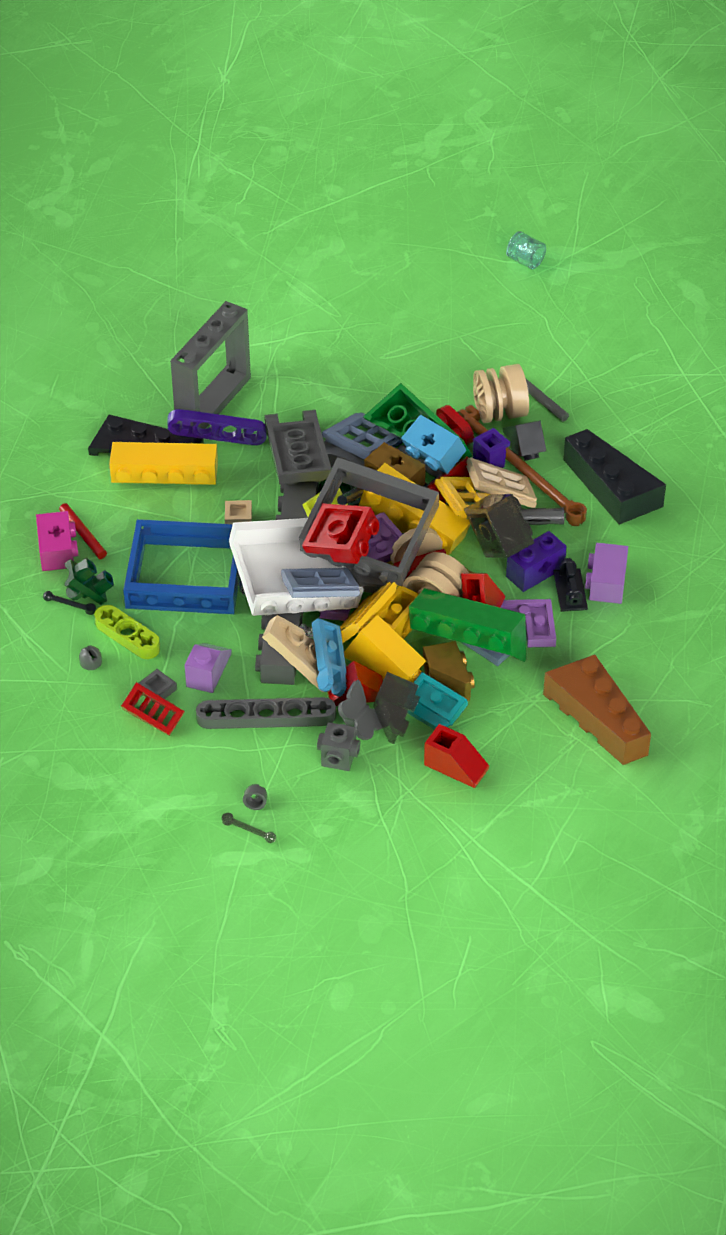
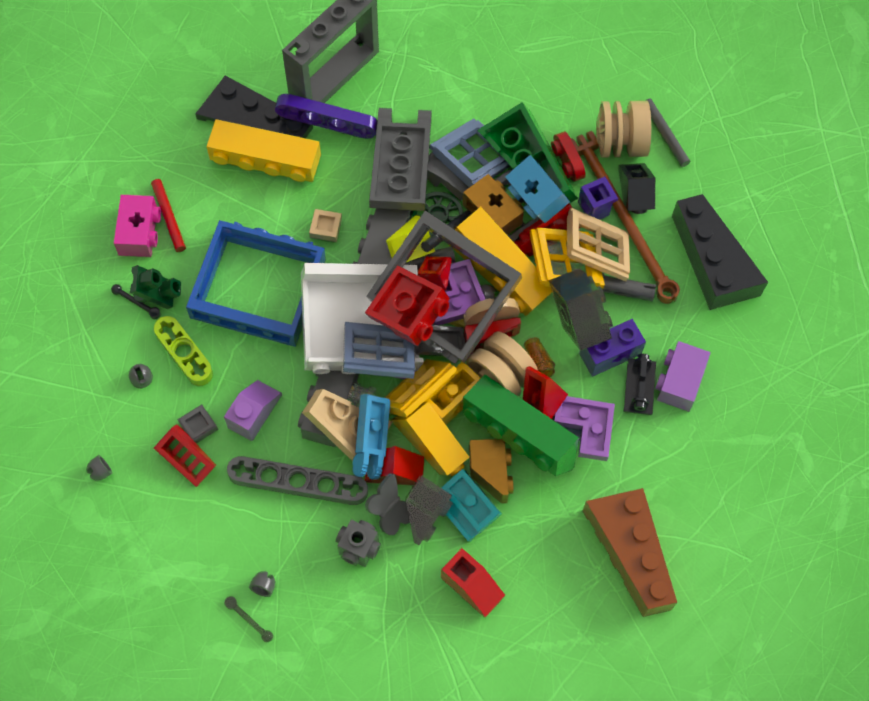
camera: 10 degrees right, 20 degrees up
none -> dark grey hinge [86,455,112,481]

